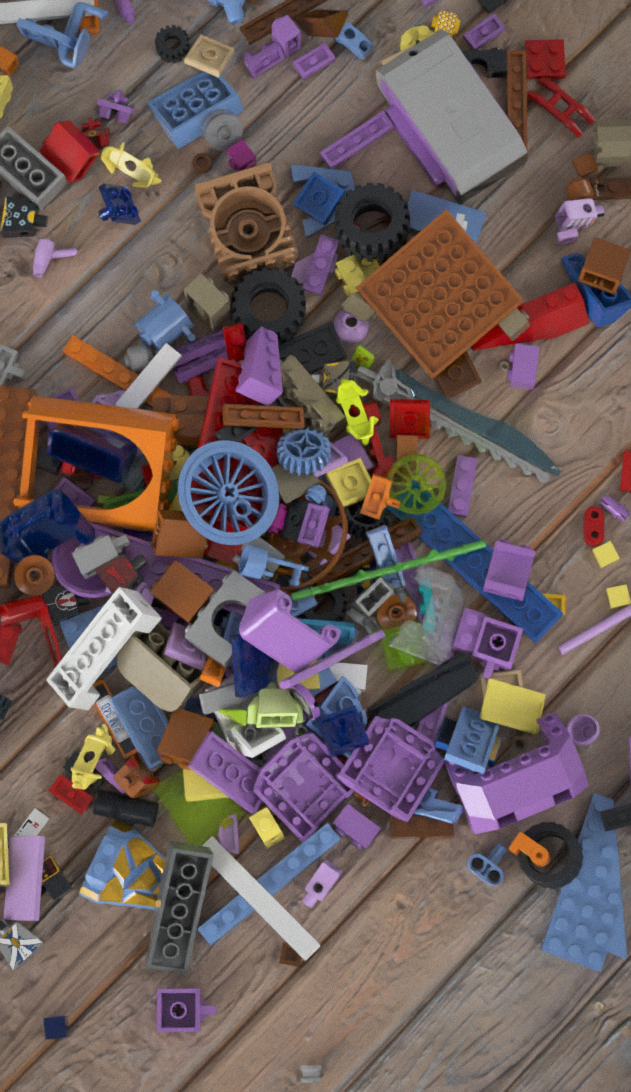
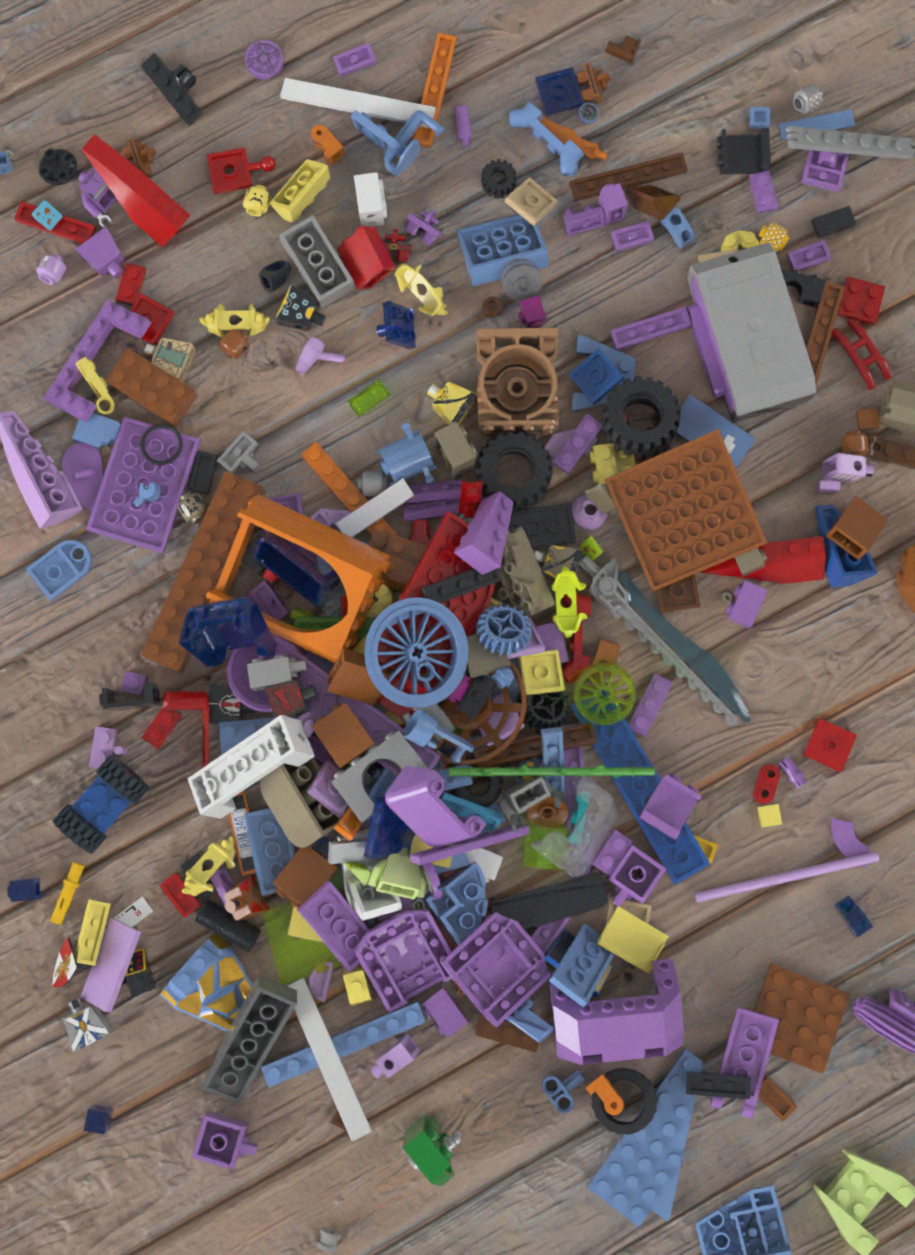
camera: 15 degrees right, 5 degrees up
dark orange dish [14,555,55,596] -> none
dark orange tile [223,404,304,429] -> none
medium lavender plate [297,503,330,548] -> none
clear blue plate [316,705,369,758] -> none
orange plate [360,474,401,519] -> none
red plate [390,399,430,439] -> none
lavender piece [566,714,600,746] -> none
light yellow tile [606,584,631,609] -> none
none -> clear neon green tile [347,379,391,418]
none -> white piece [354,172,388,227]
none -> green piece [403,1114,462,1186]
none -> light yellow torso [427,382,477,426]

